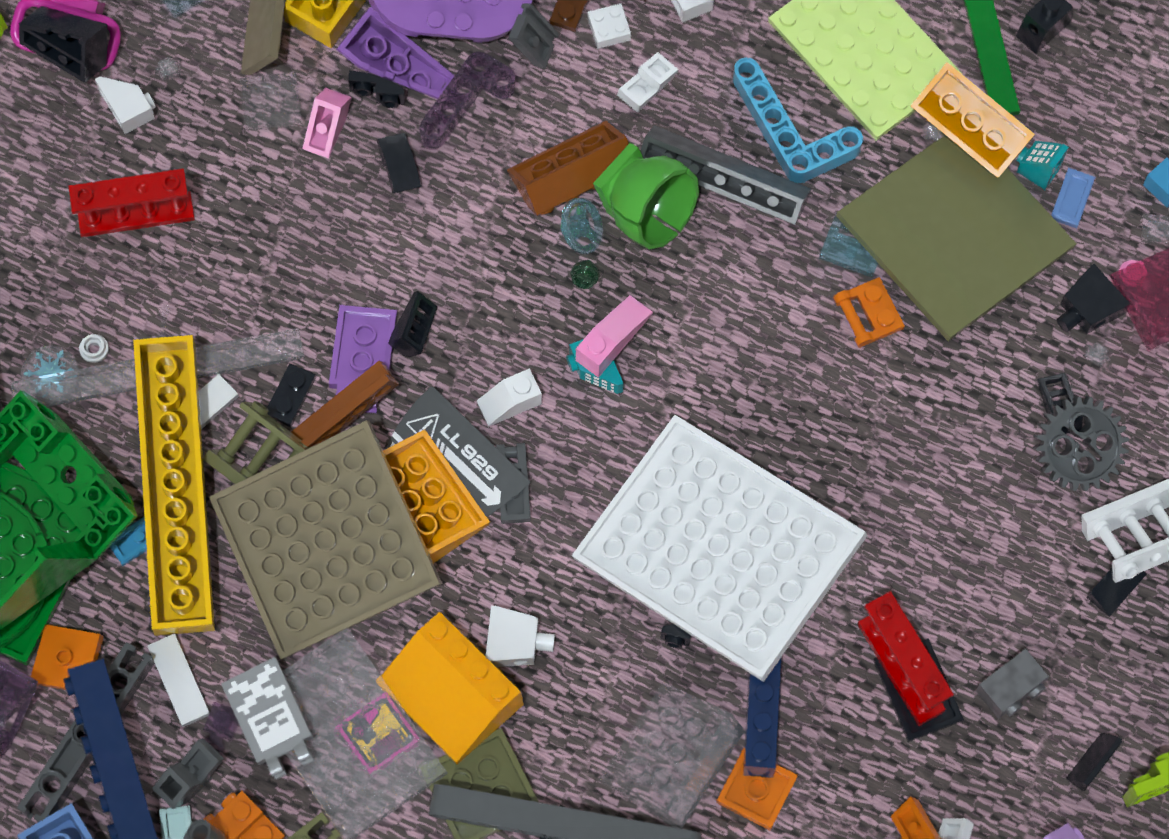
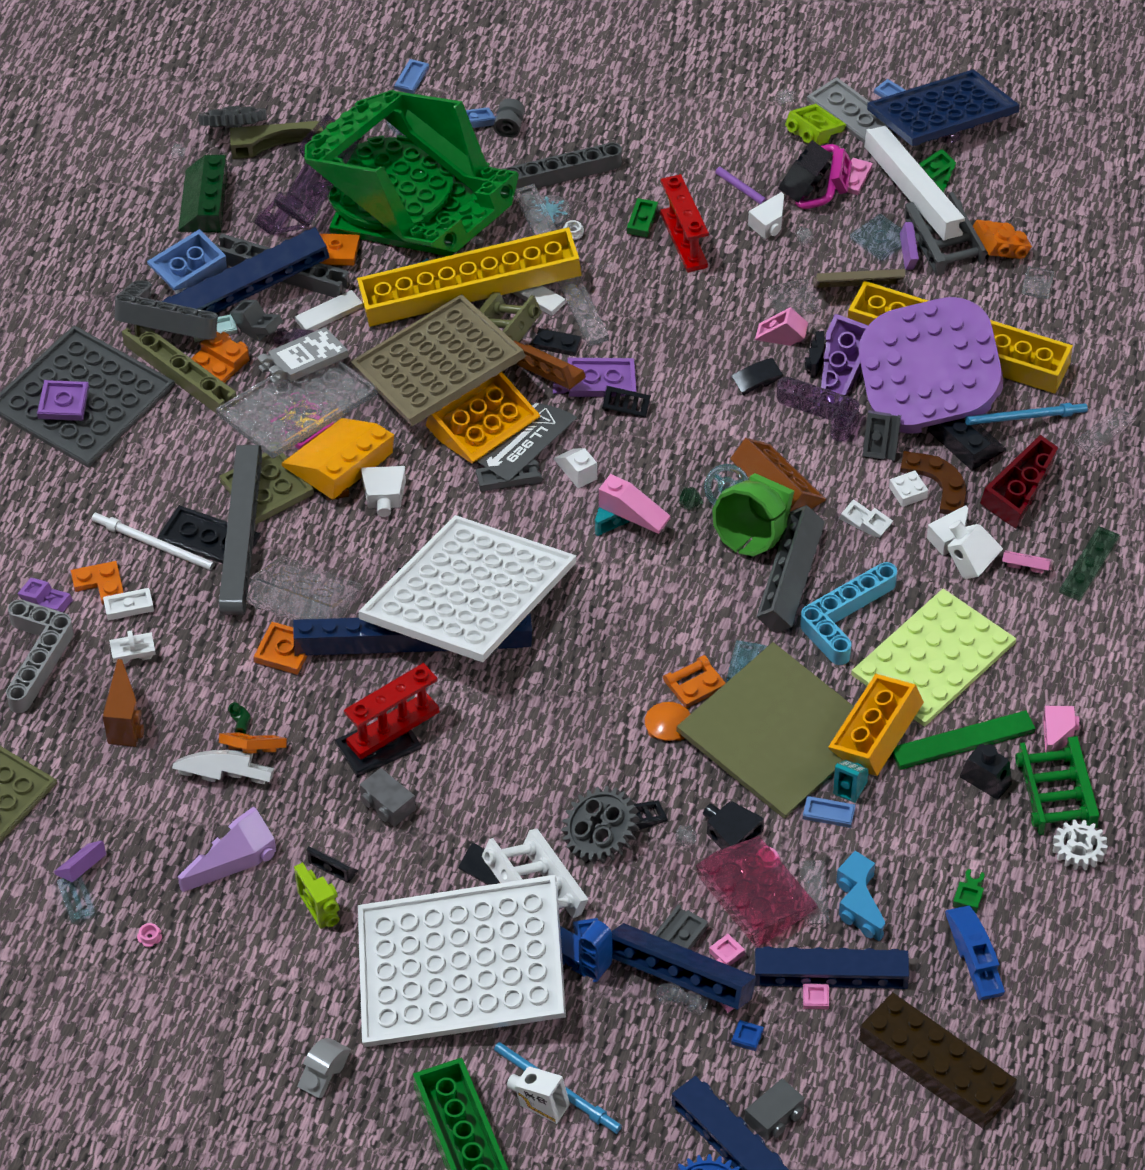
camera: 85 degrees right, 20 degrees down
none -> green plate [627,198,658,237]
none -> orange dish [645,702,690,741]
none -> medium lavender bar [715,167,767,204]

